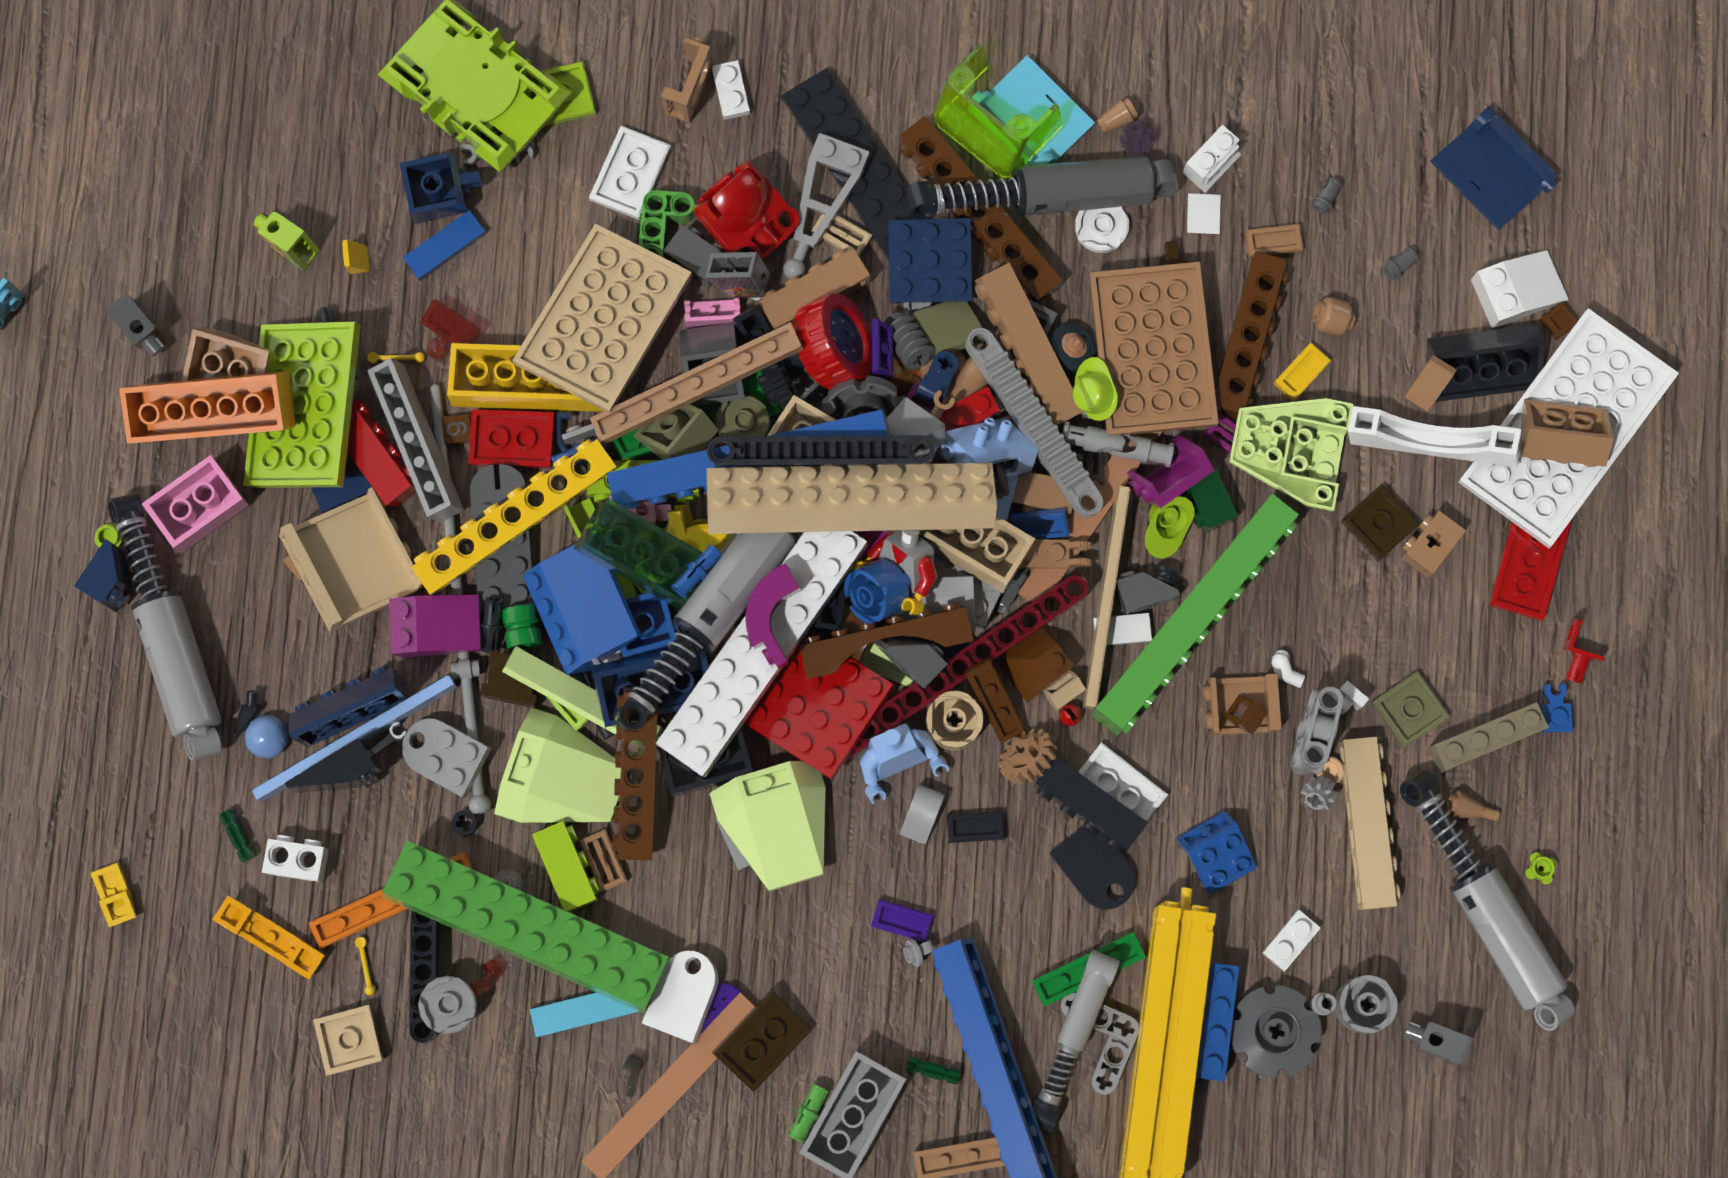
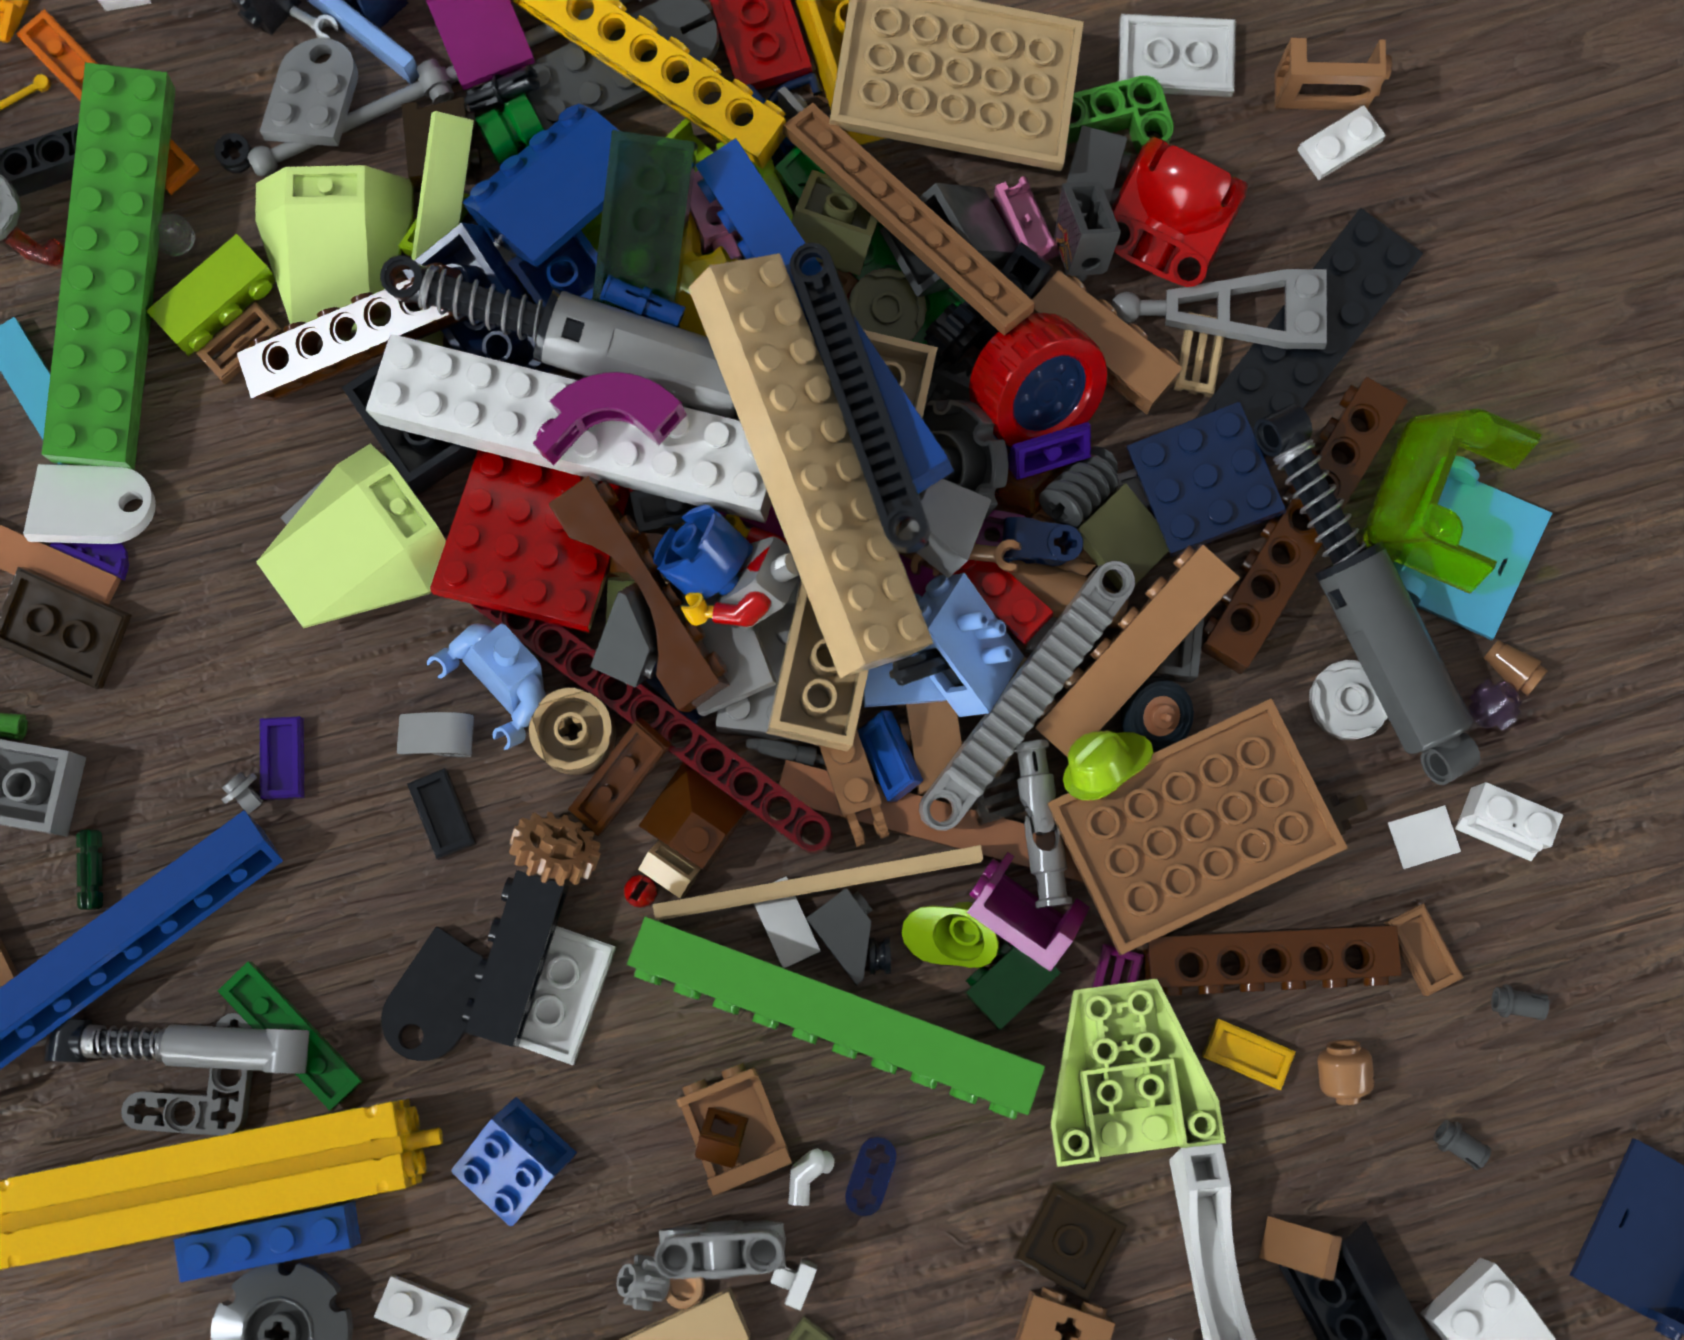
camera: 70 degrees right, 0 degrees up
none -> clear blue beam [845,1136,897,1216]

